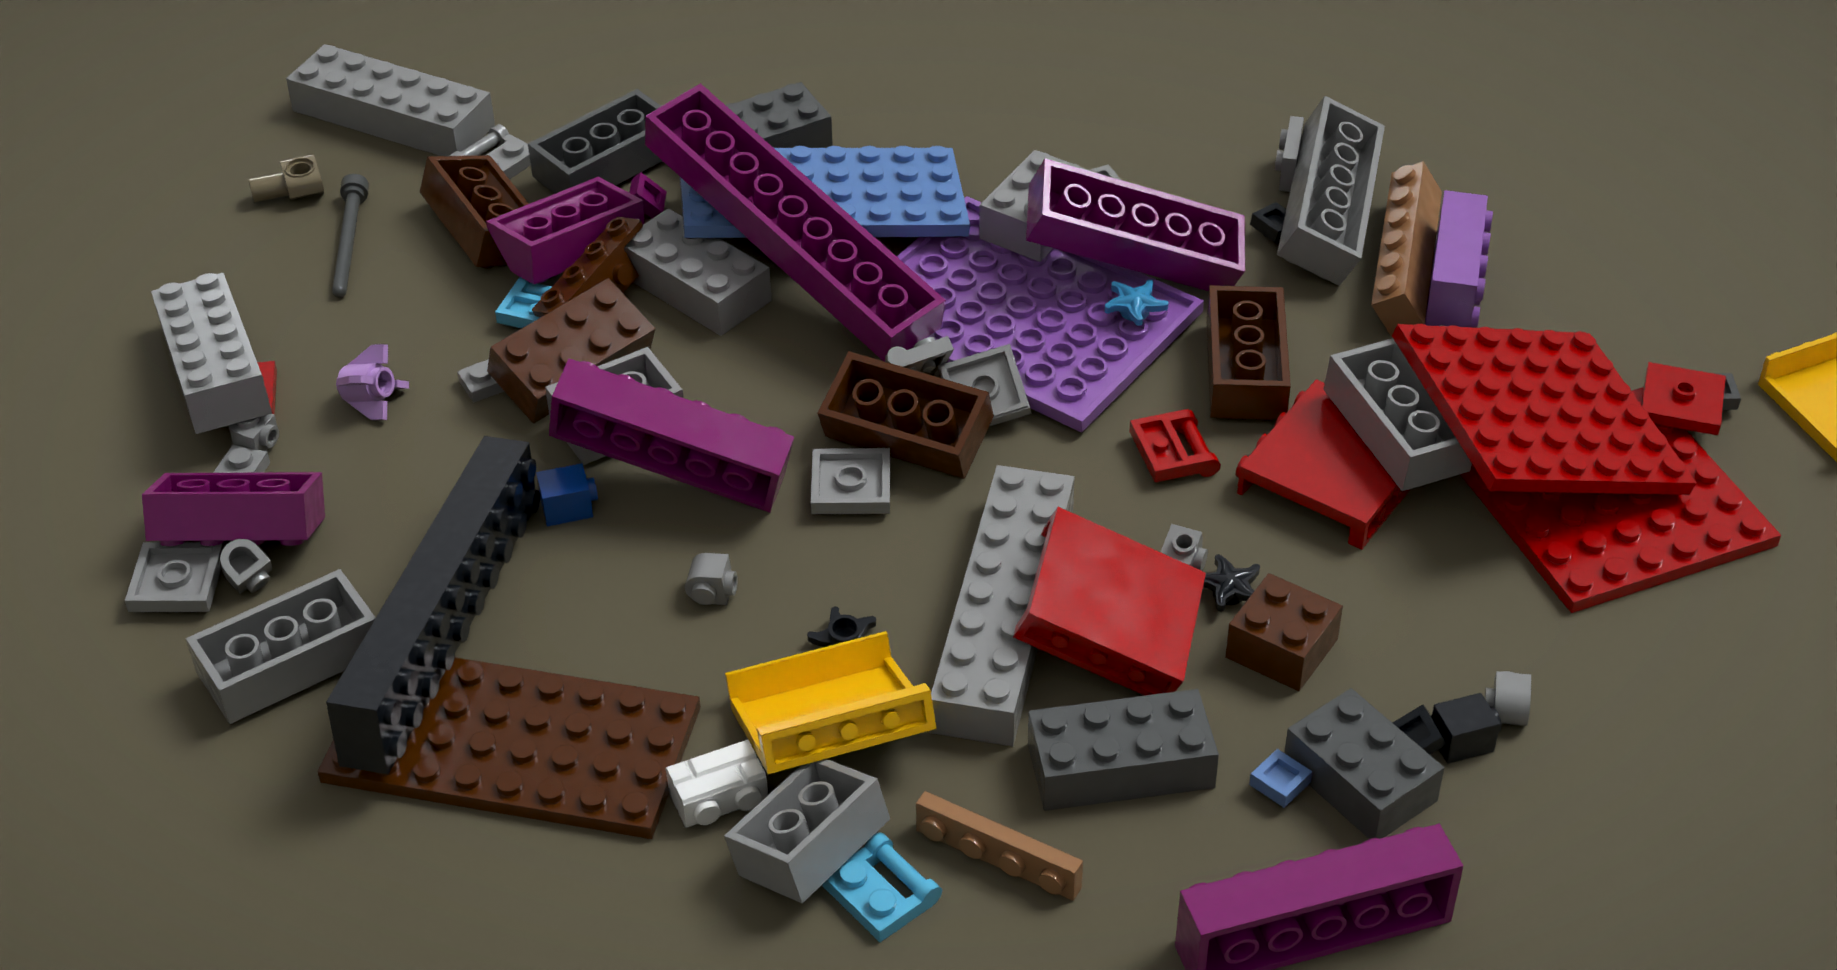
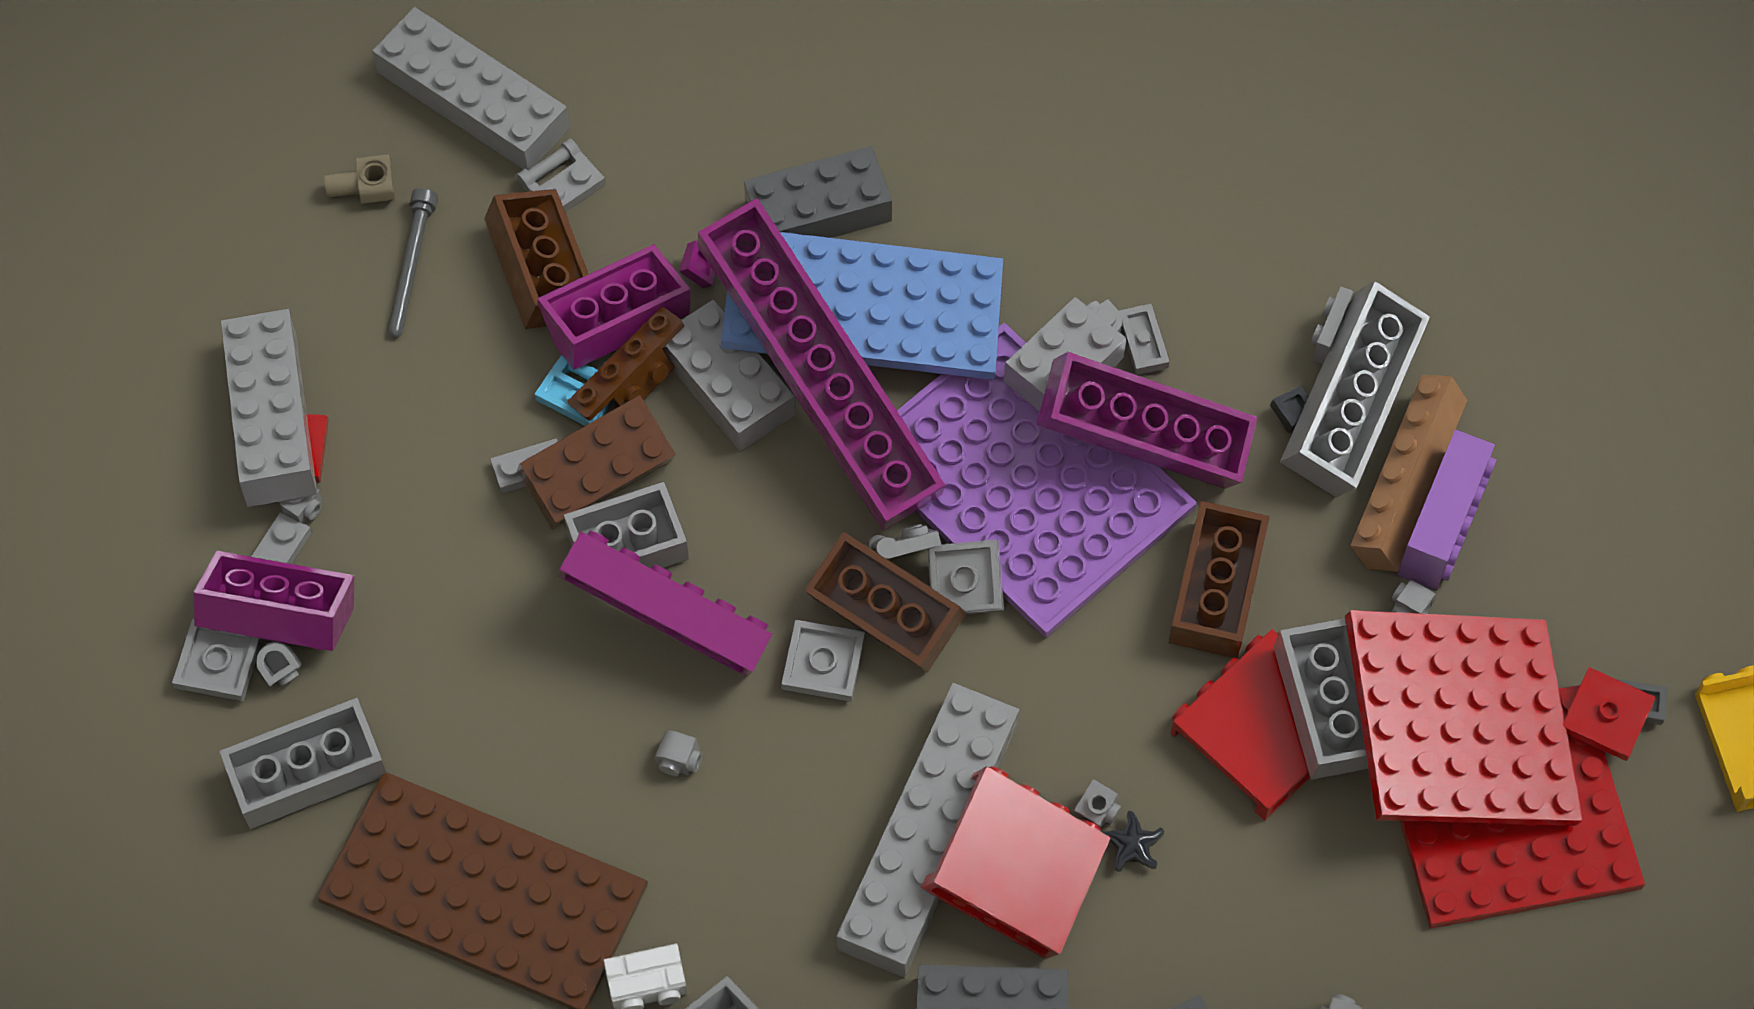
camera: 10 degrees right, 20 degrees up
black brick [326,436,540,774] -> none
lavender brick [336,344,409,420] -> none
dark grey brick [528,89,662,194] -> none
blue brick [536,463,598,527] -> none
yellow panel [725,631,937,774] -> none
black animal [807,606,876,647] -> none
dark azure animal [1104,280,1168,326] -> none
red plate [1129,409,1221,482] -> none
reddish brown brick [1225,573,1343,692] -> none

